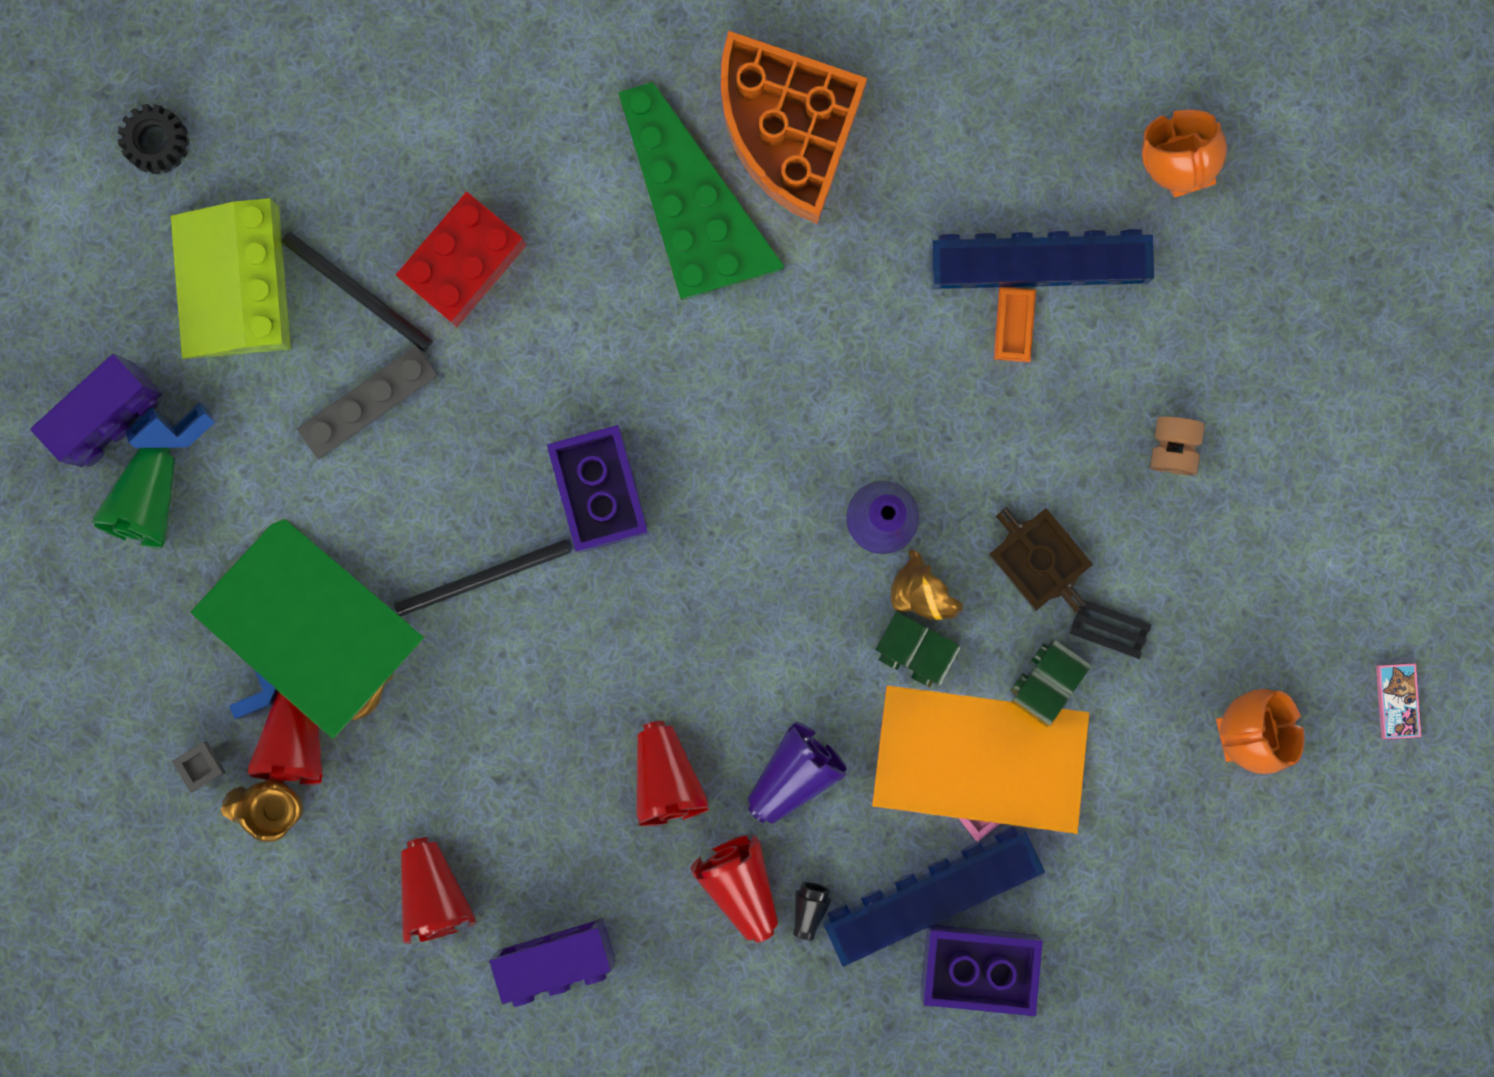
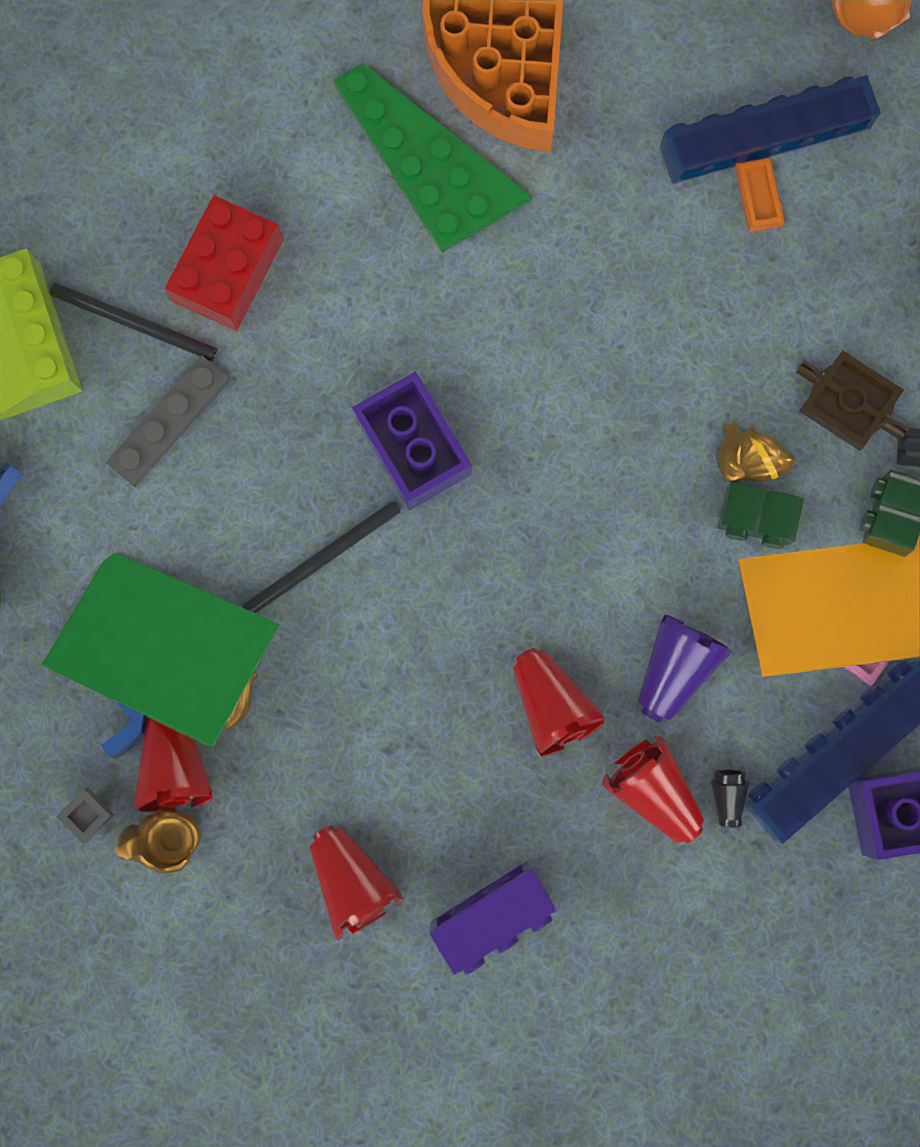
camera: 20 degrees left, 5 degrees down
dark purple cone [846,481,919,554] -> none

